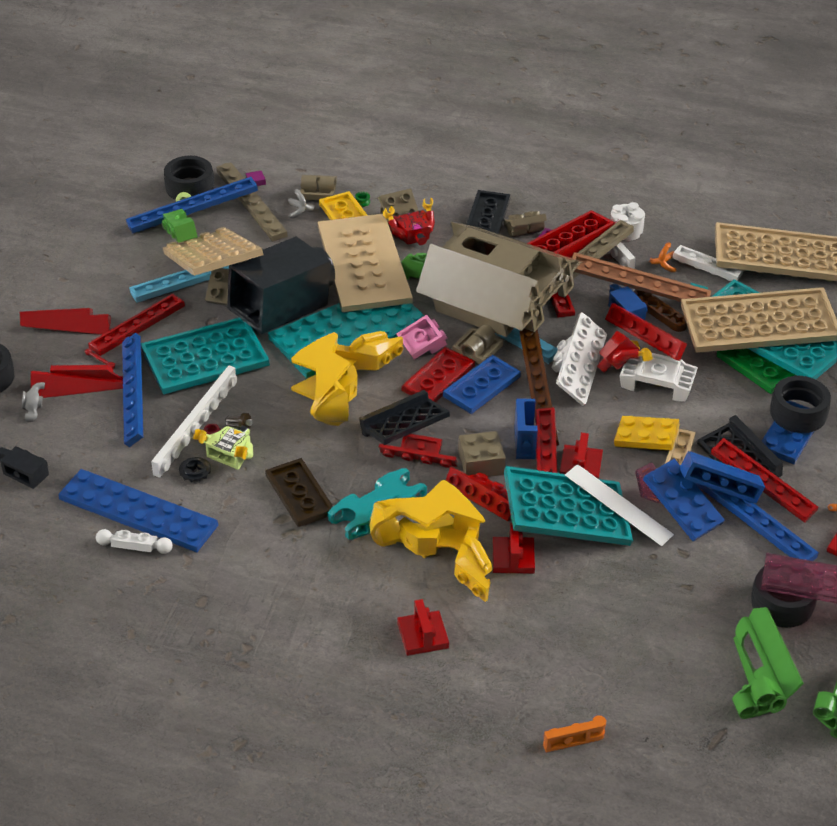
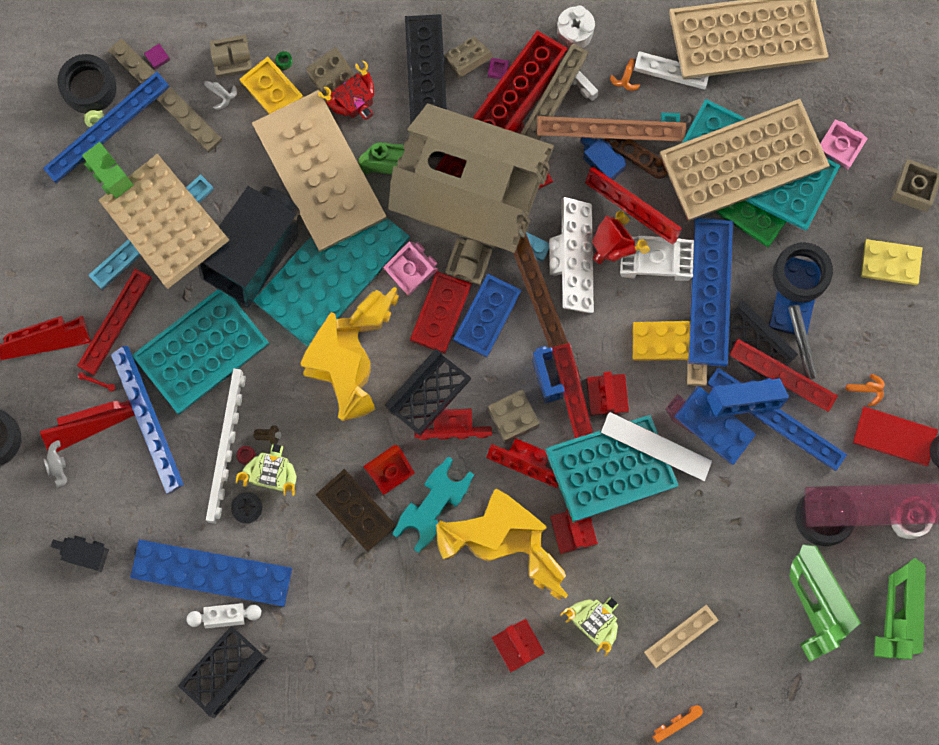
camera: 15 degrees left, 35 degrees up
none -> black fence [178,626,268,719]
none -> red bracket [363,445,415,495]
none -> torso [560,597,618,657]
none -> tan plate [643,604,719,668]
none -> blue plate [688,218,733,367]
none -> dark grey axle [789,305,817,379]

